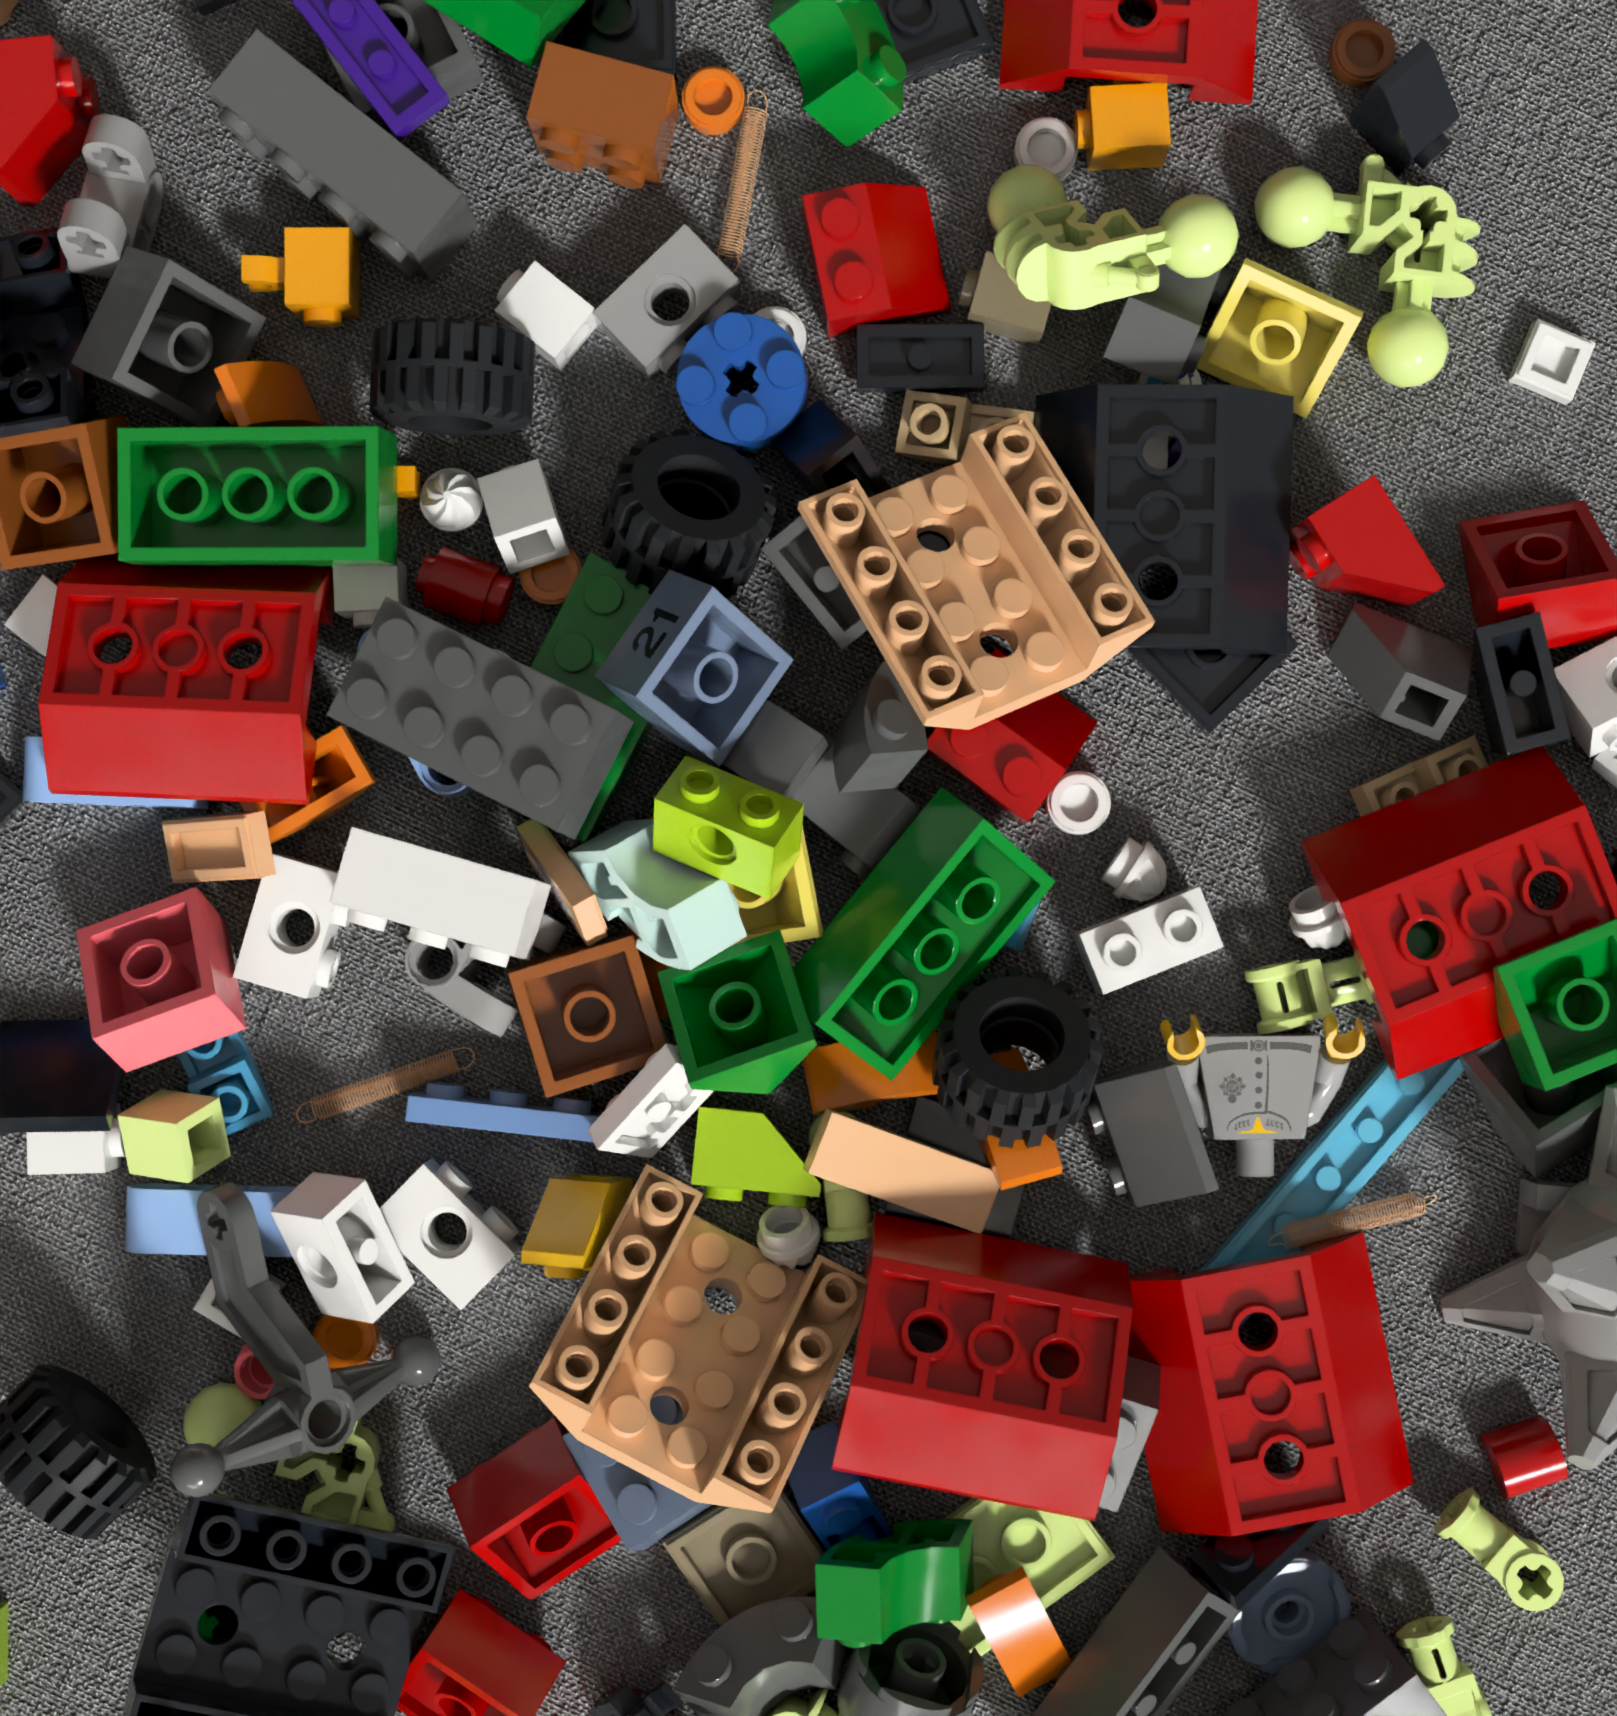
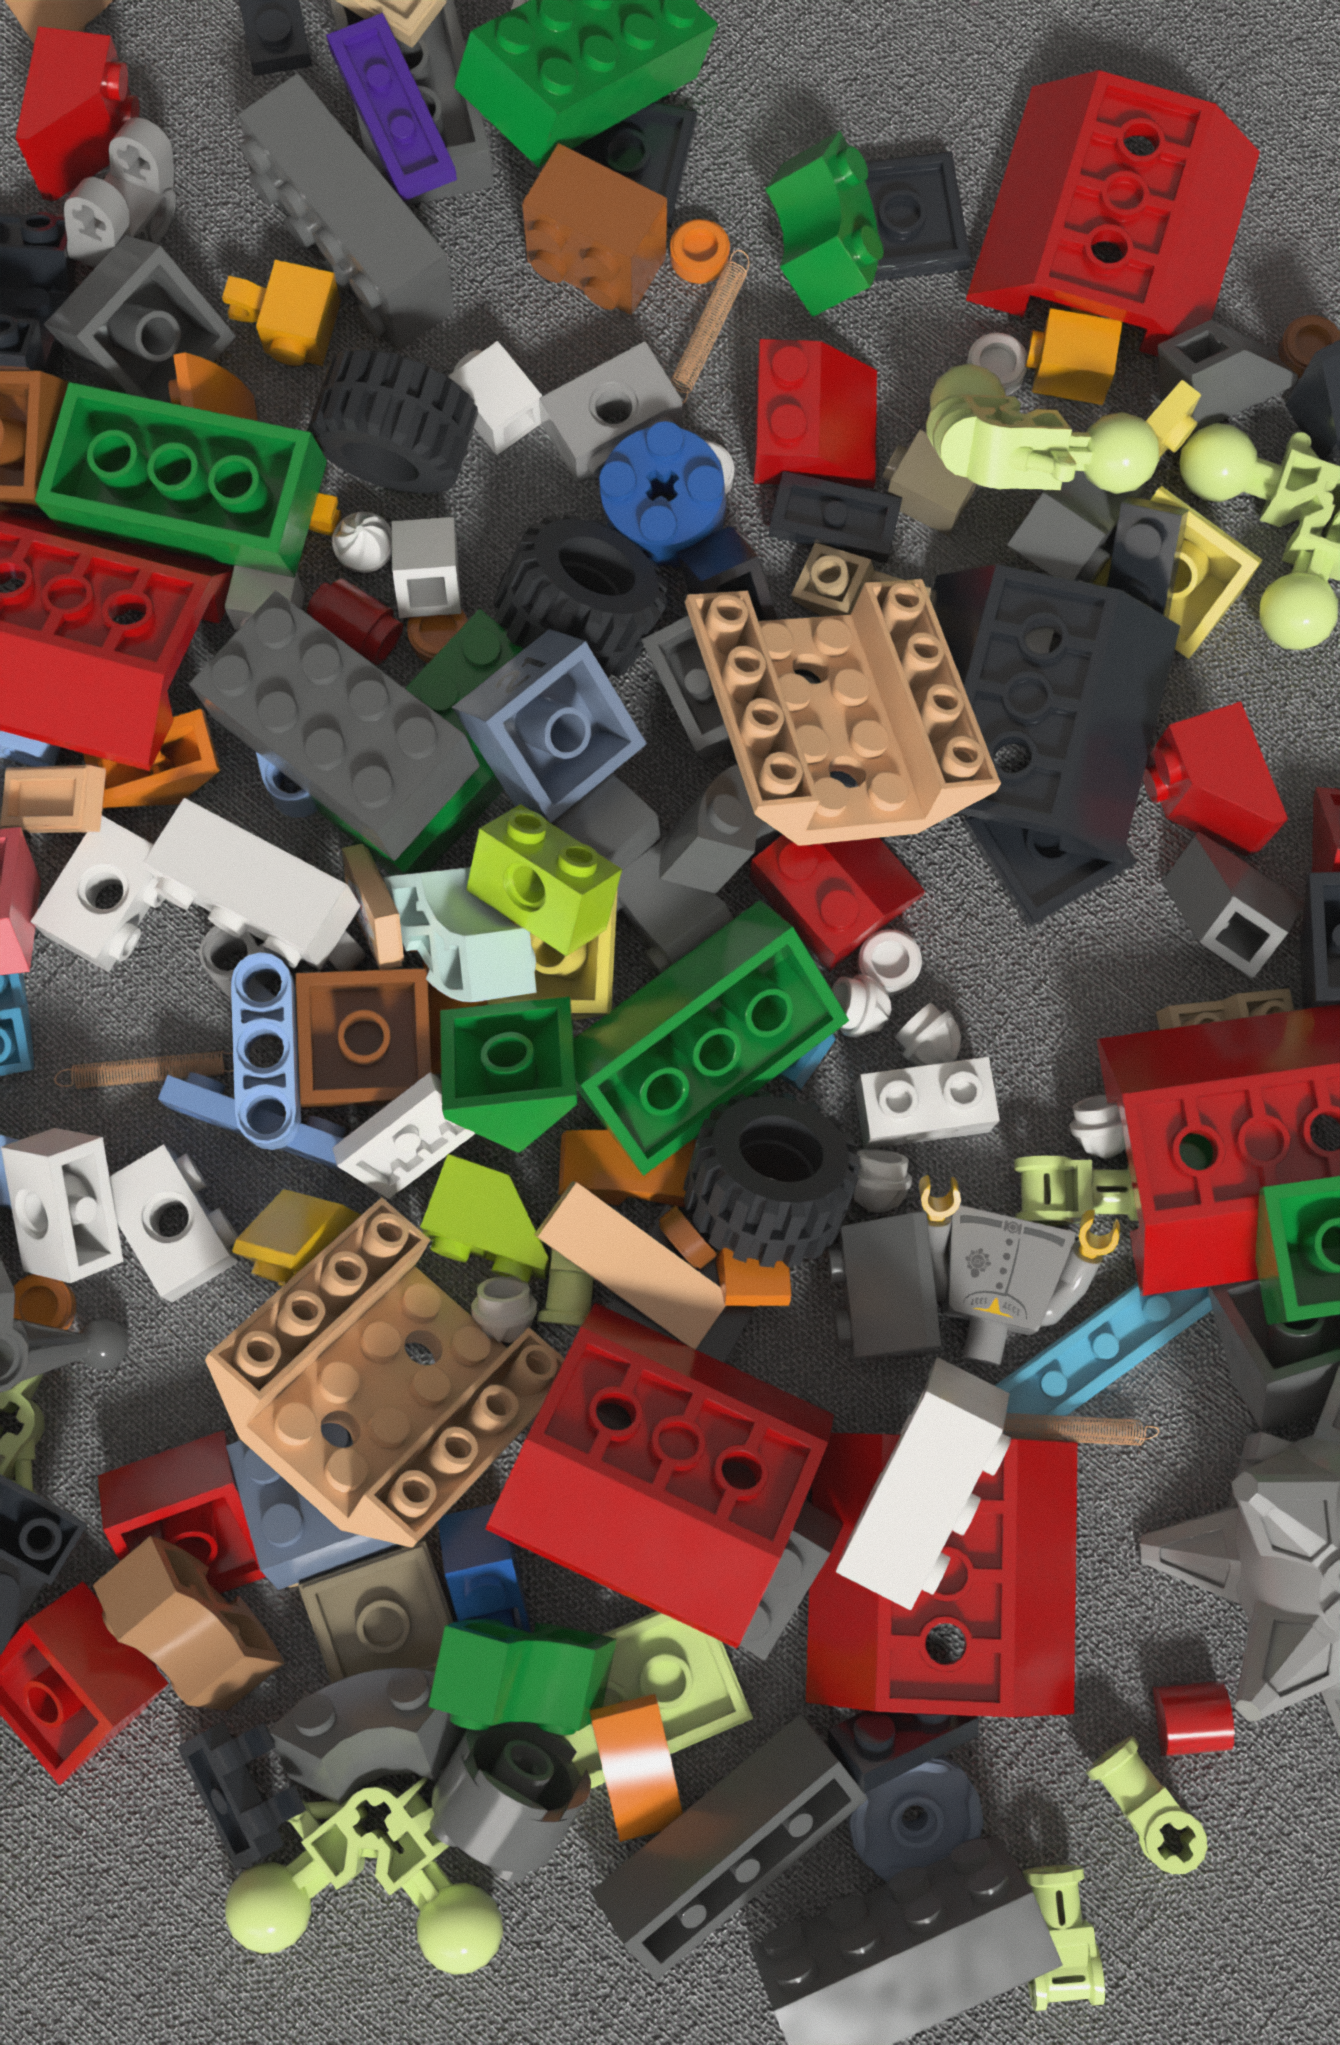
camera: 15 degrees right, 10 degrees down
none -> medium nougat brick [93,1536,284,1711]
none -> light blue beam [231,952,301,1150]
none -> dark orange tile [658,1205,718,1269]
none -> white plate [831,974,892,1038]
none -> white wedge [836,1357,1012,1610]
none -> white plate [854,1149,912,1213]
none -> black plate [1107,496,1189,618]
none -> light yellow plate [1146,380,1201,459]
none -> dark grey slope [1158,320,1298,433]

